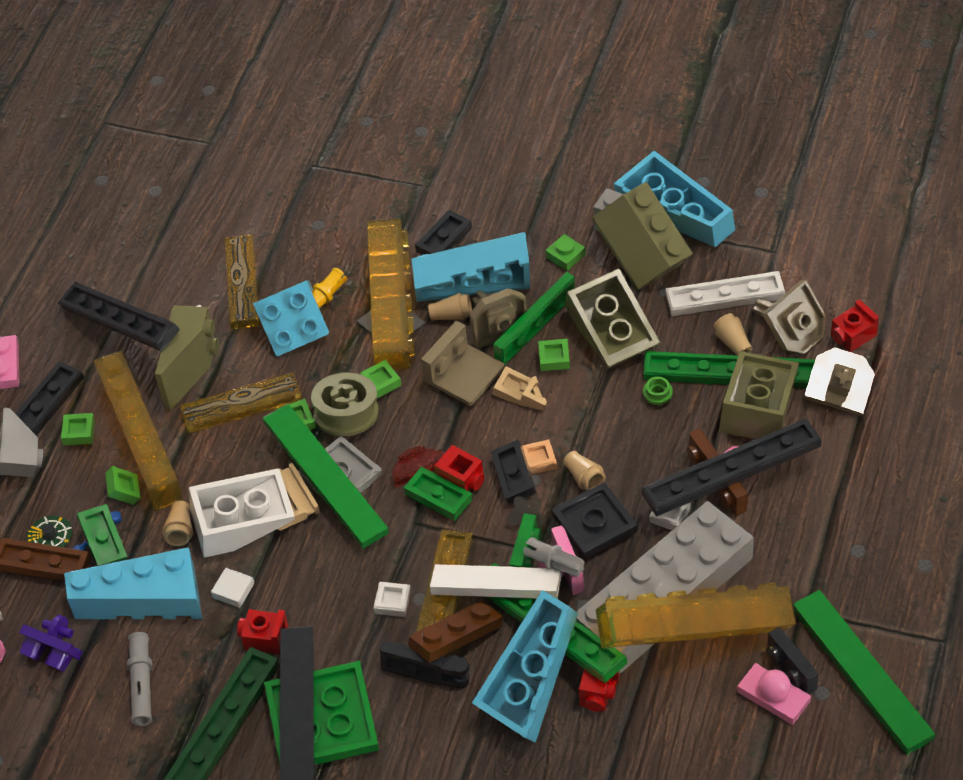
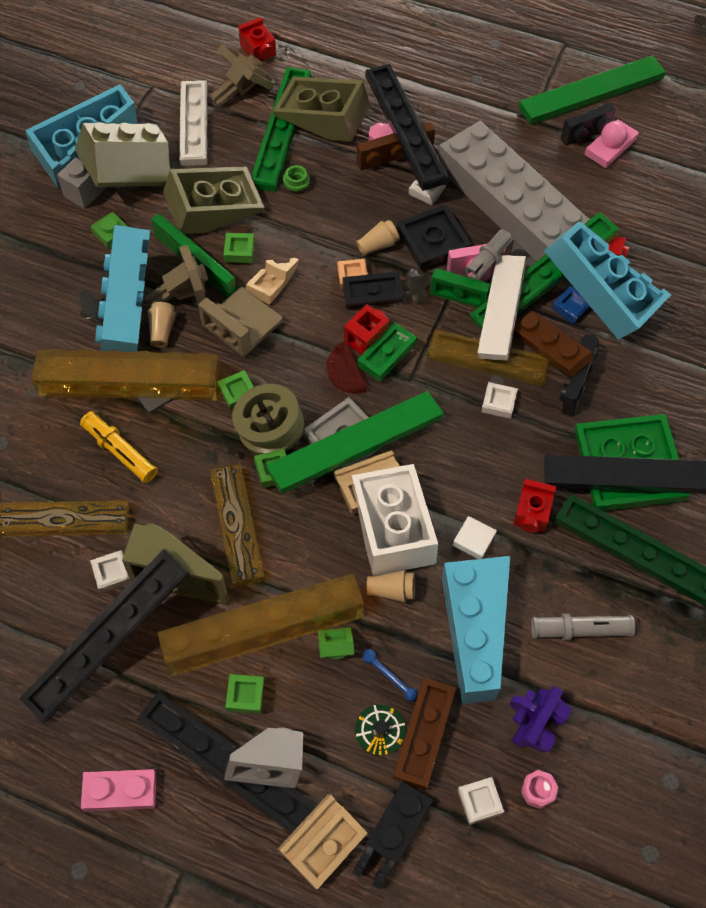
camera: 90 degrees left, 10 degrees up
green plate [77,504,128,566] -> none
medium azure bracket [253,280,329,356] -> none
black plate [415,210,472,255] -> none
clear yellow brick [595,583,796,648] -> none
tan cone [713,313,753,356] -> none
piece [803,348,875,417] -> none

